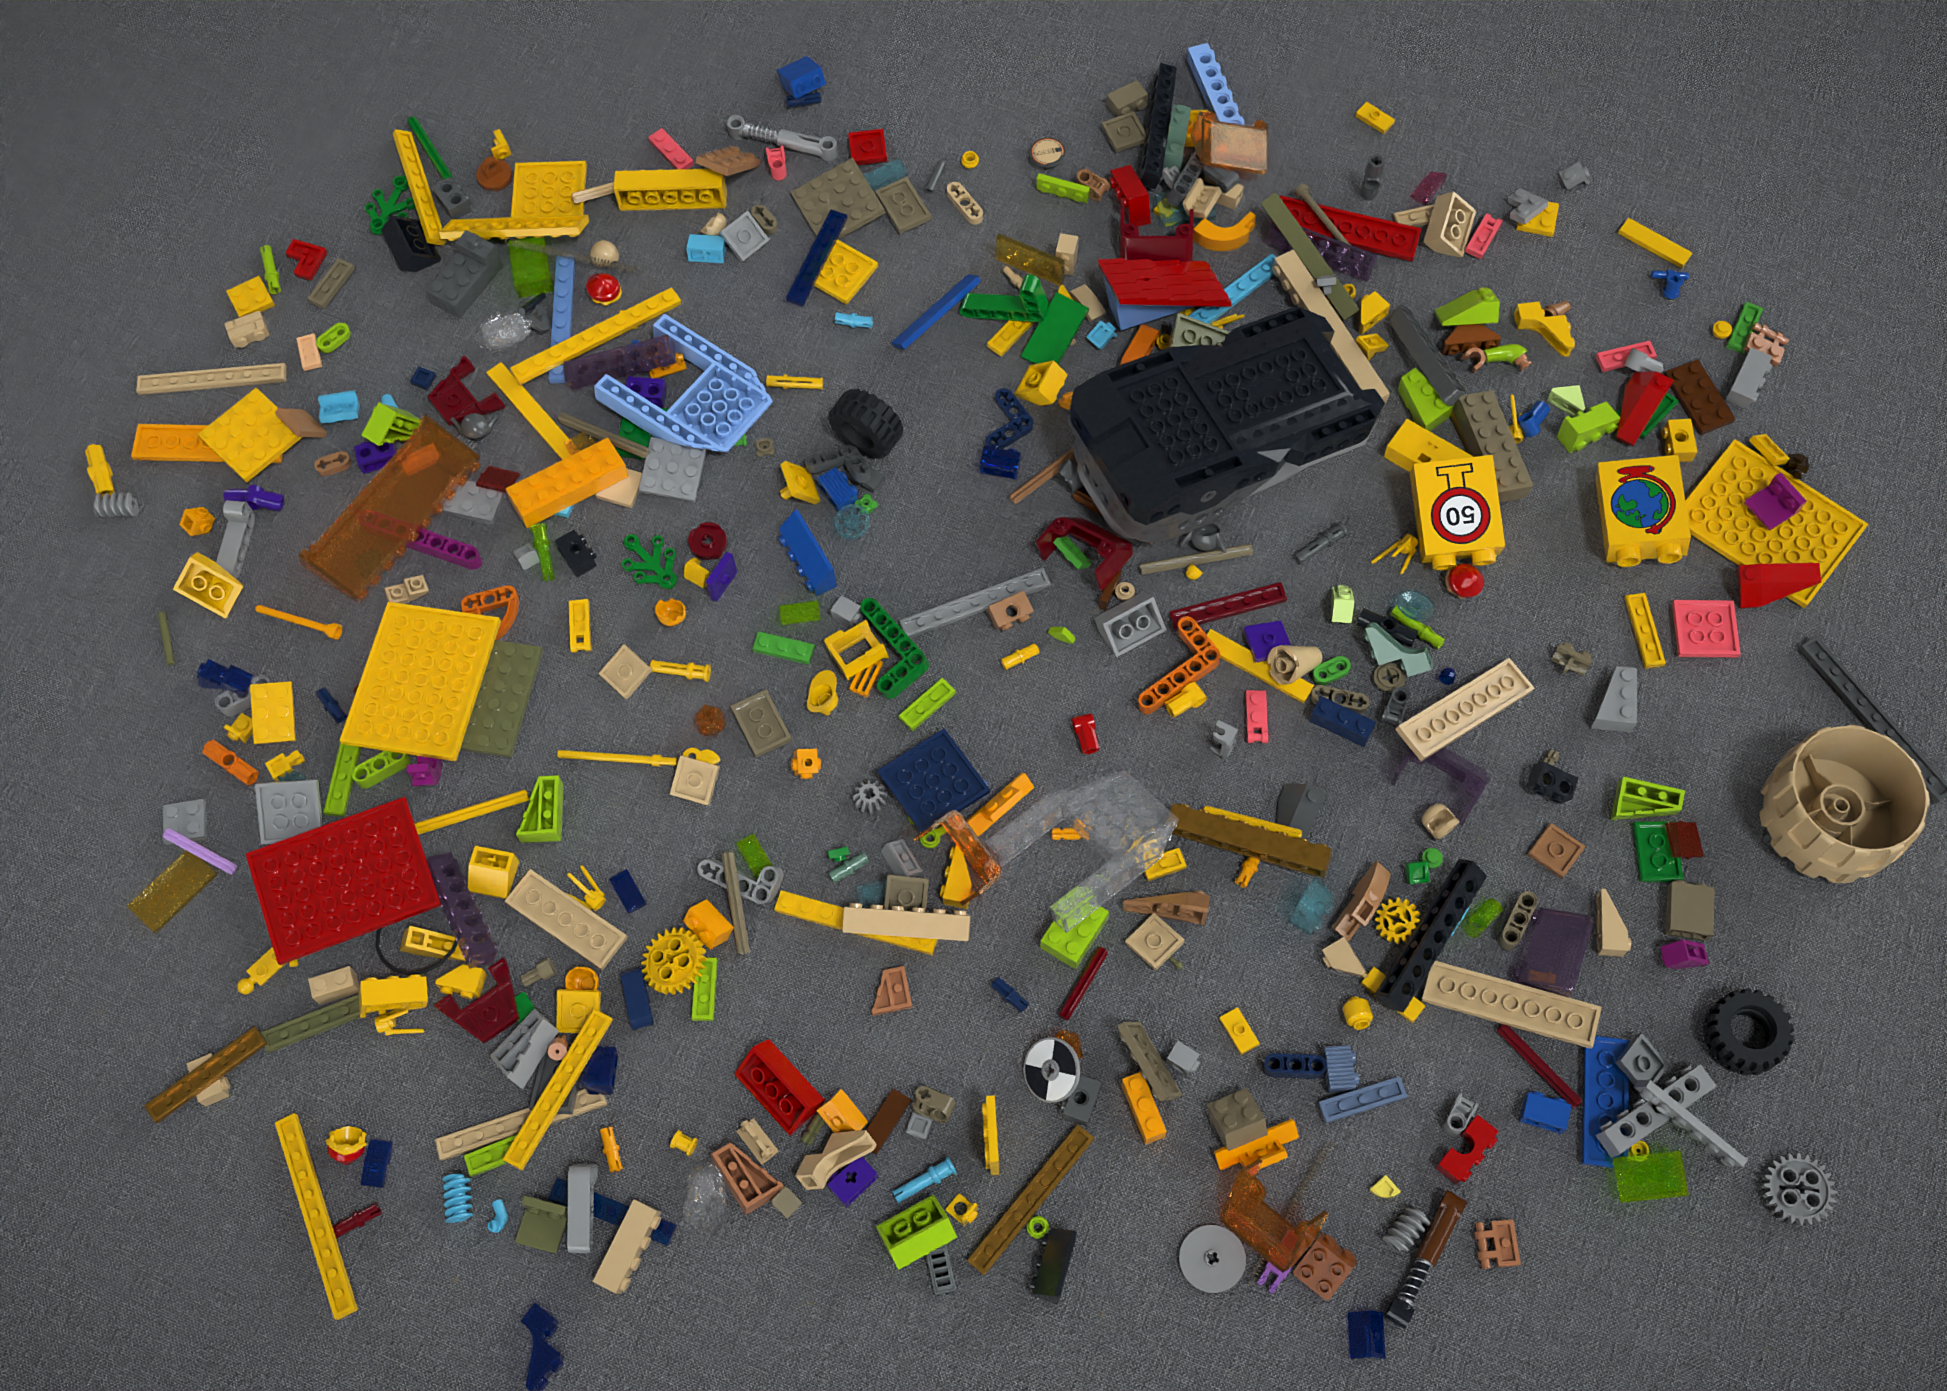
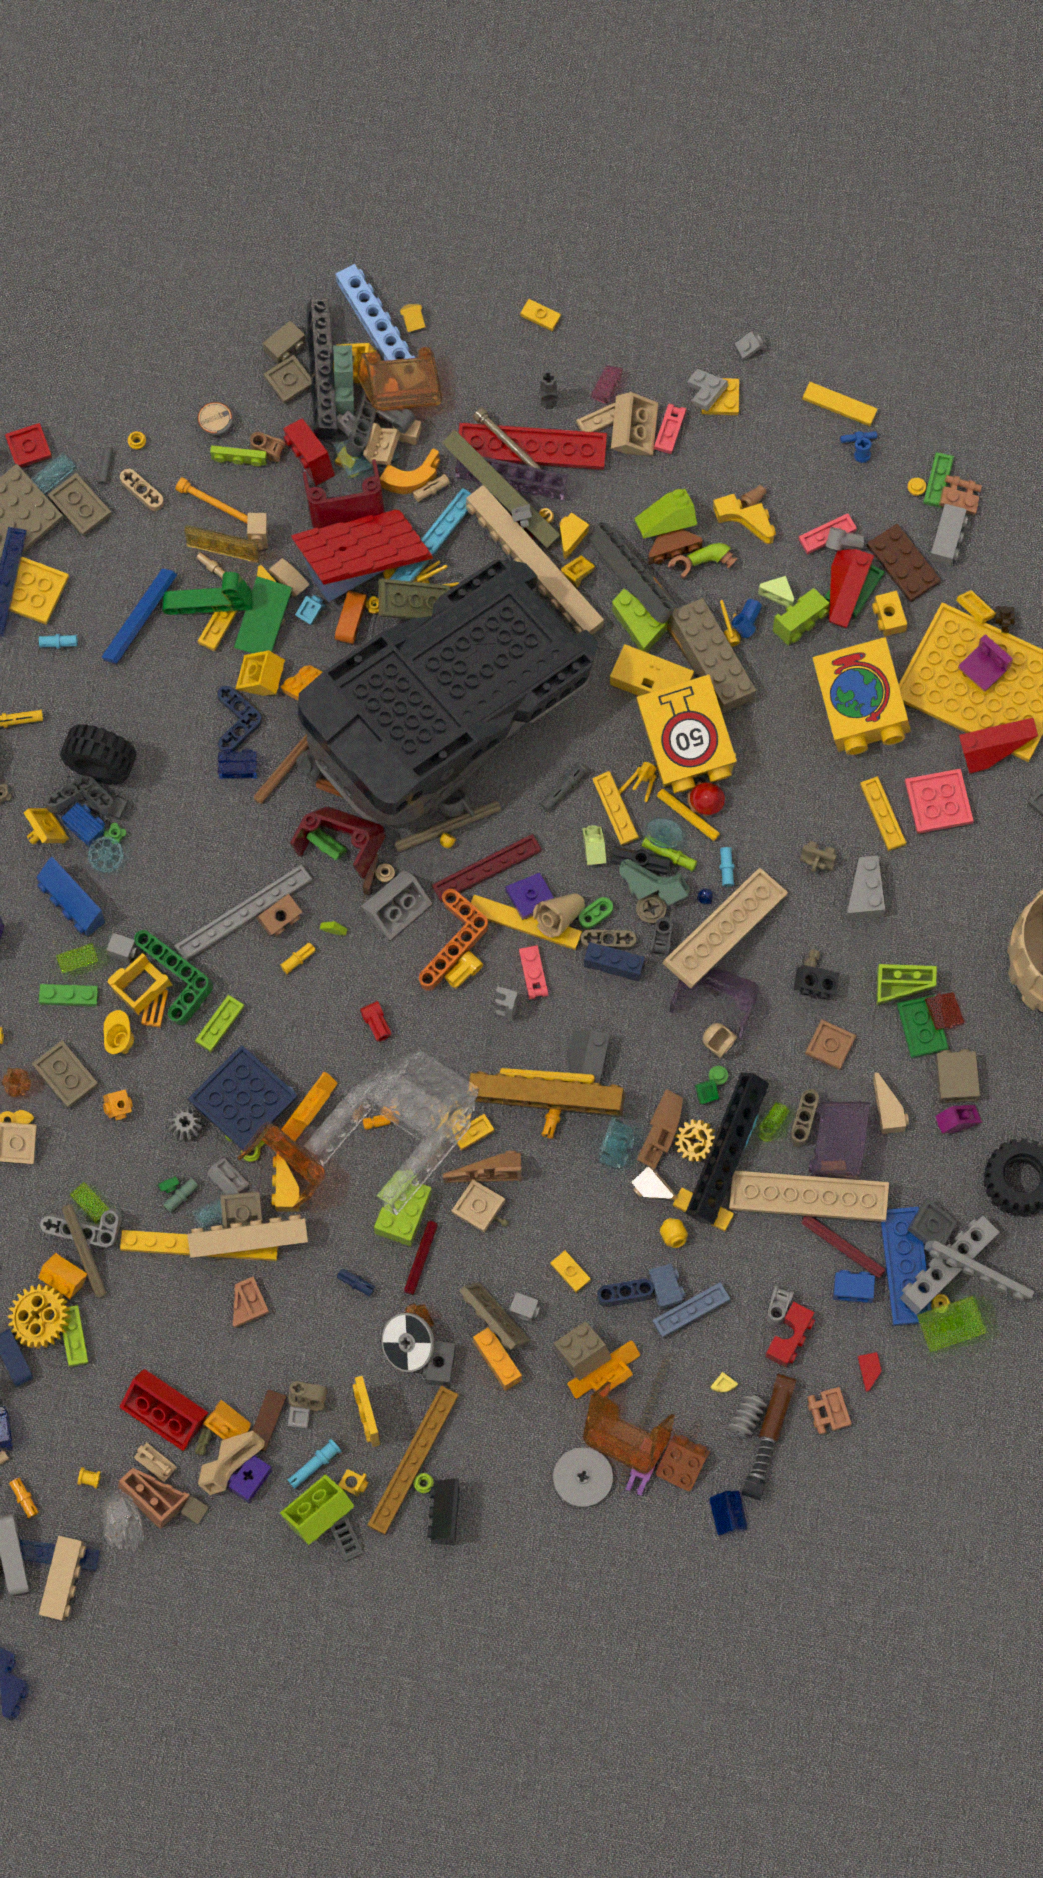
camera: 15 degrees left, 5 degrees up
none -> light orange piece [175,477,248,524]
none -> yellow tile [400,304,425,332]
none -> tan pin [412,474,450,502]
none -> yellow tile [592,771,639,846]
none -> yellow axle [657,789,720,841]
none -> medium azure pin [719,847,735,887]
none -> red tile [857,1352,881,1393]

